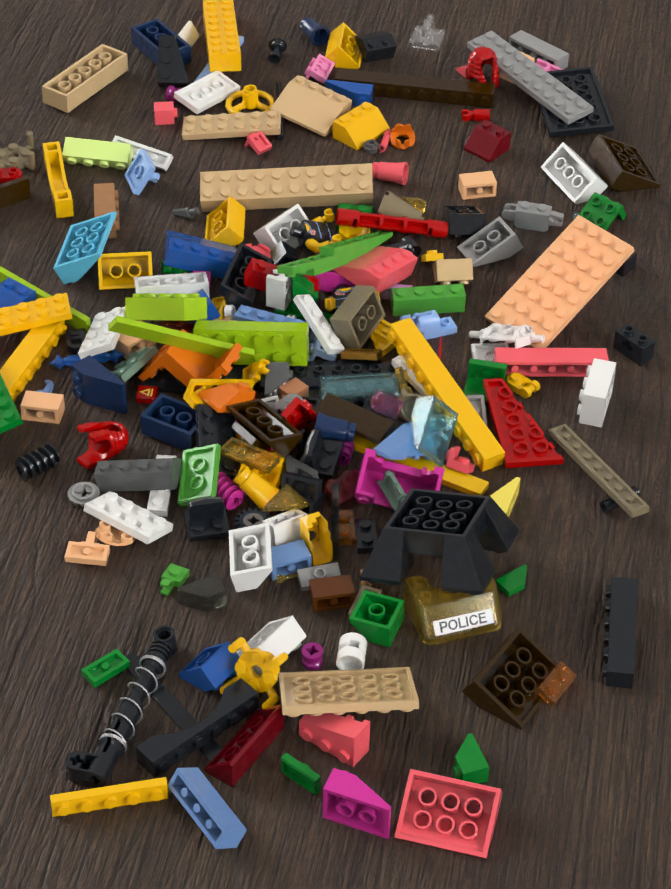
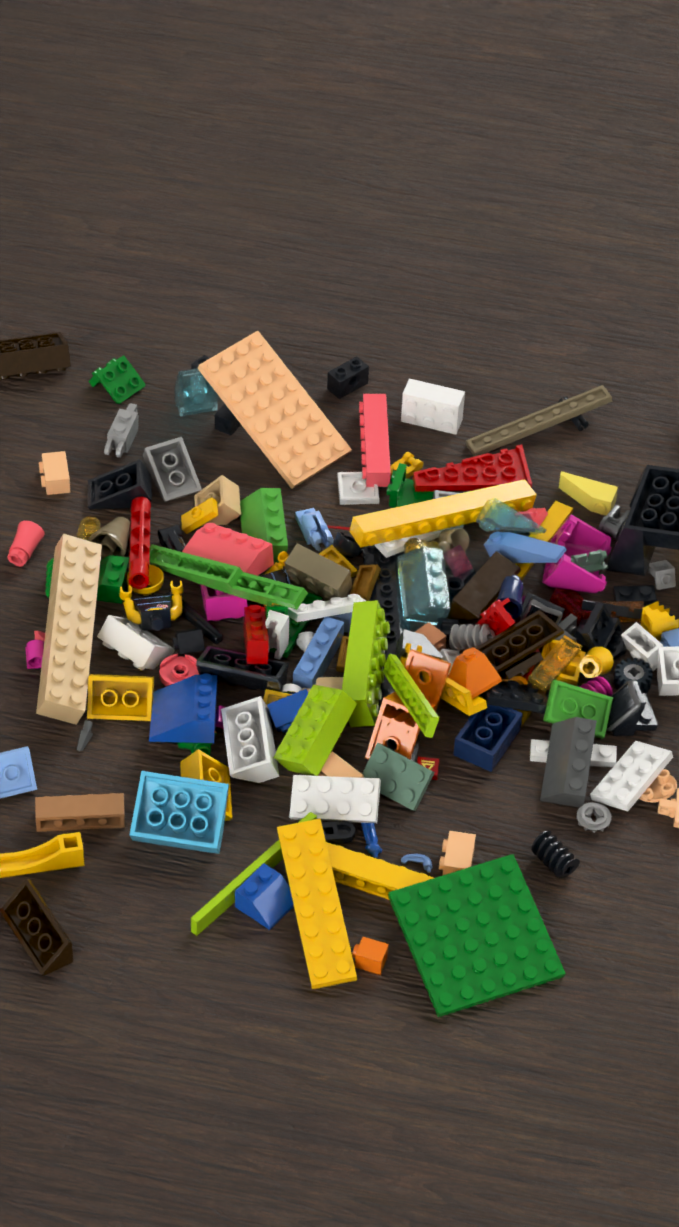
camera: 90 degrees left, 5 degrees up
dark blue slope [71,355,127,414] -> none
red hair [76,421,129,469] -> none
clear yellow slope [263,484,308,512] -> none
white plate [469,323,545,349] -> none
white slope [541,142,608,204] -> none

